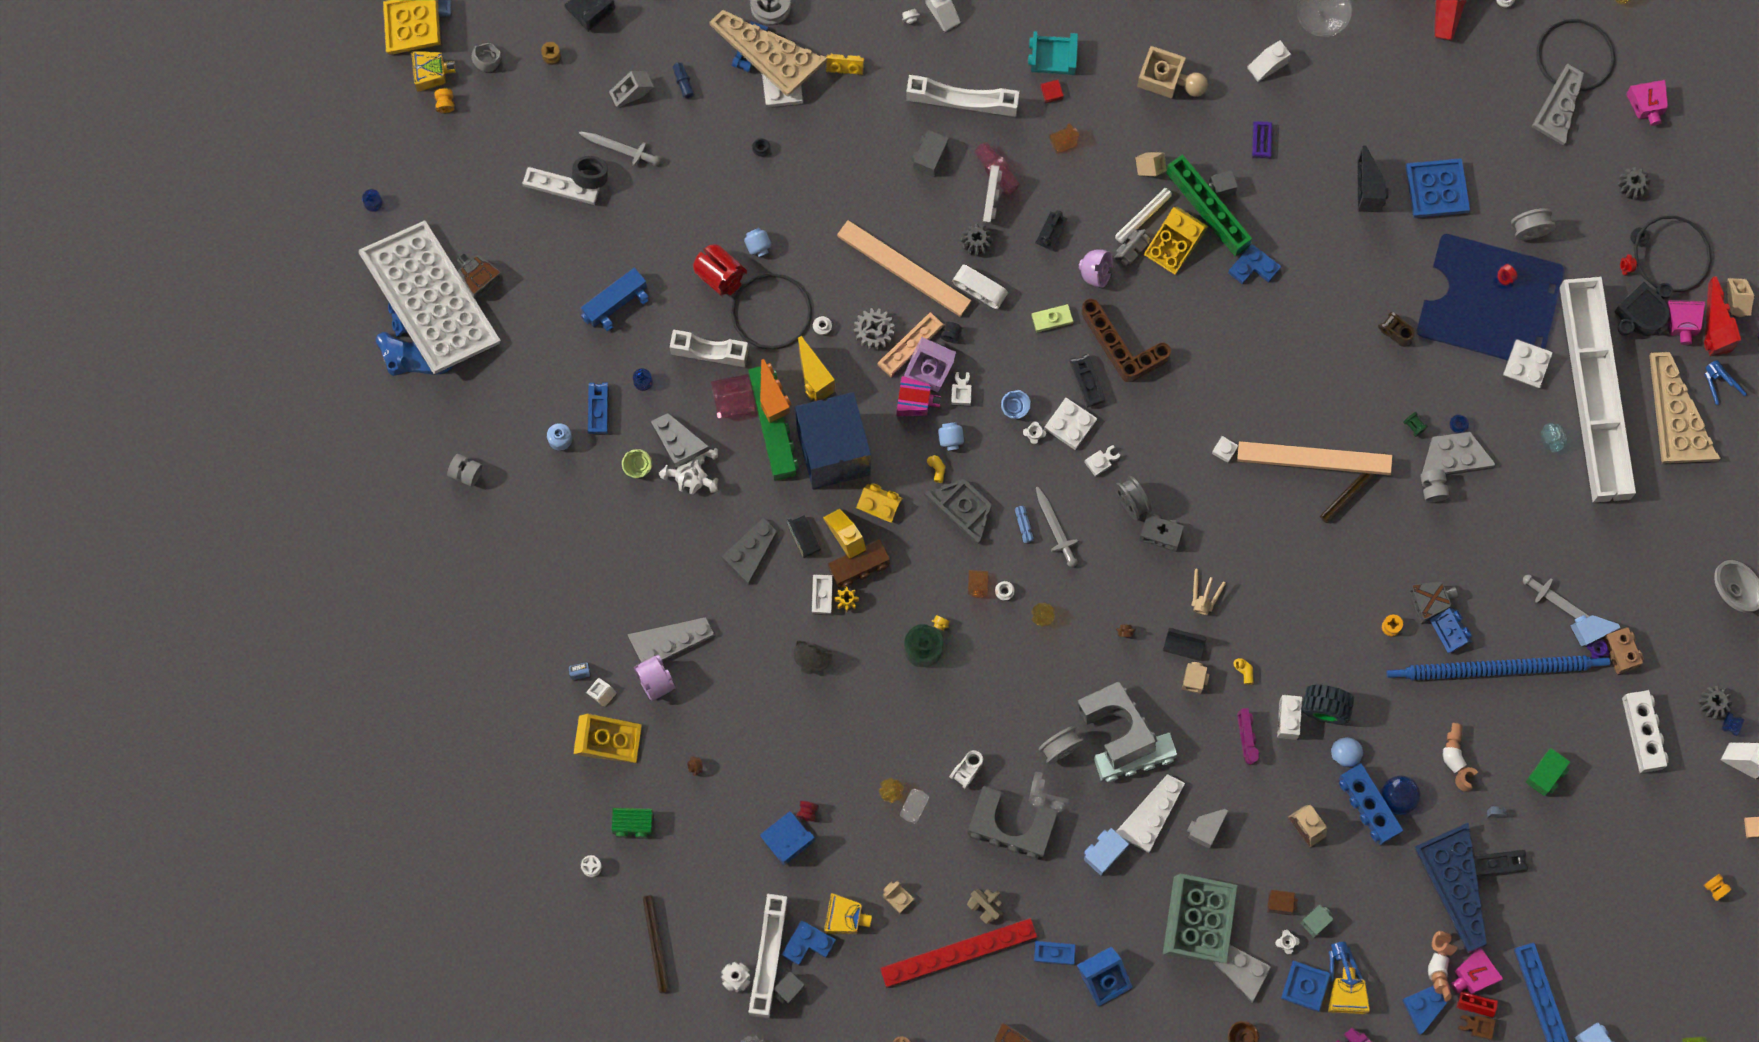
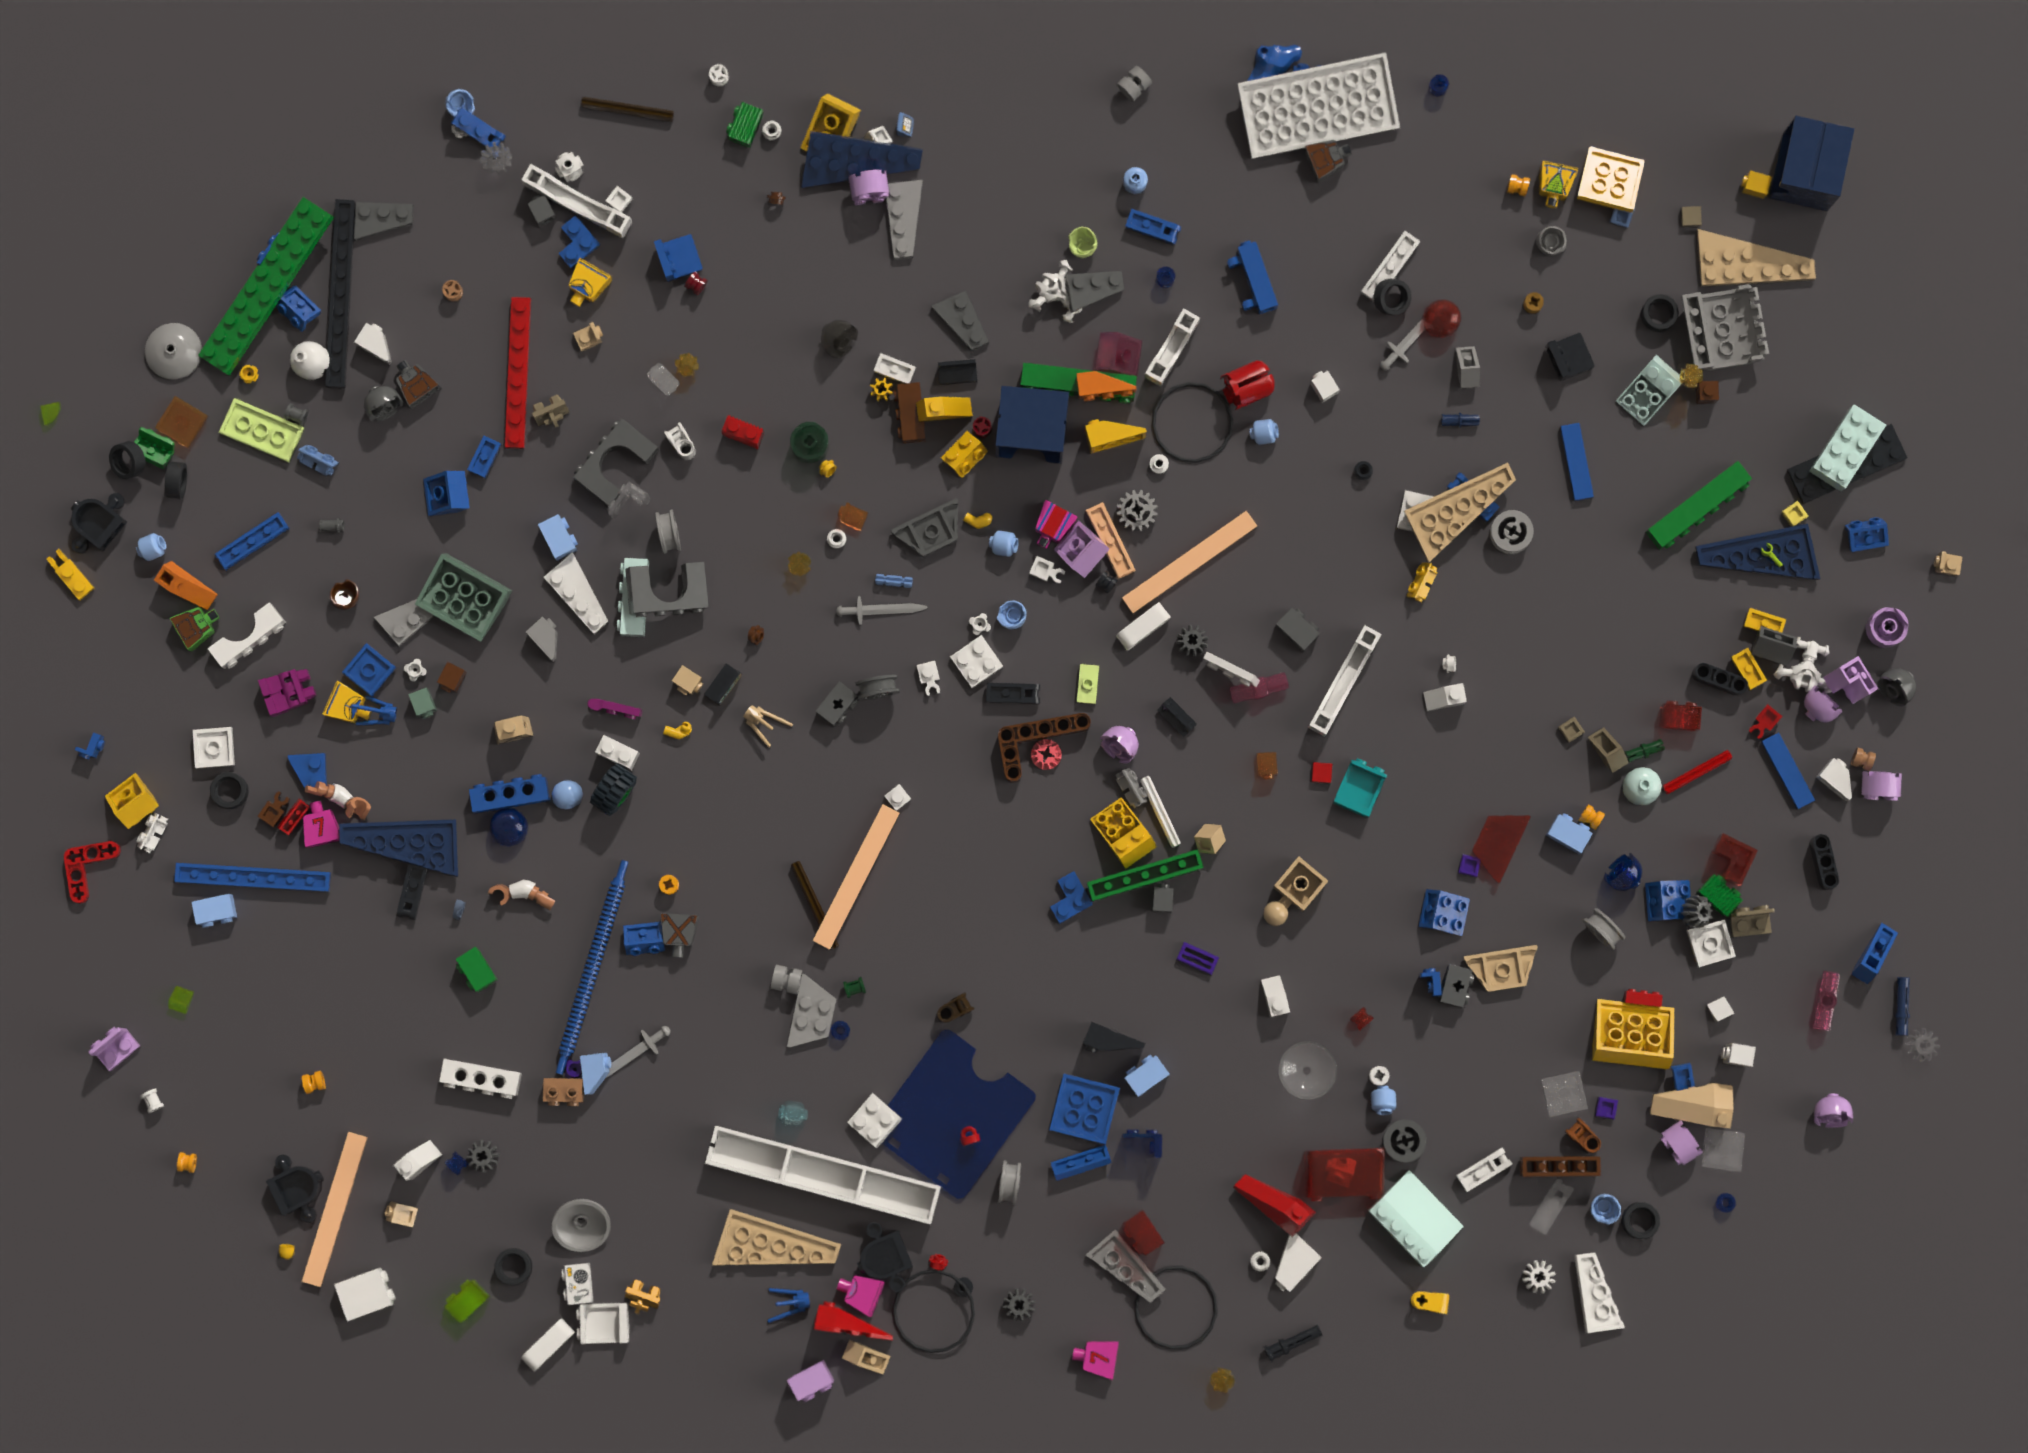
camera: 110 degrees right, 10 degrees up
none -> white plate [605,186,633,213]
none -> red brick [721,415,764,449]
none -> white plate [762,121,781,140]
none -> dark blue wing [801,131,923,188]
none -> dark red wheel [973,417,992,438]
none -> coral gear [1031,739,1062,770]
none -> blue plate [1050,1145,1112,1181]
none -> clear red brick [1122,1210,1165,1256]
none -> clear blue bracket [1123,1130,1162,1158]
none -> light blue brick [1124,1055,1169,1097]
none -> white brick [1310,371,1340,403]
none -> clear red cylinder [1422,299,1461,338]

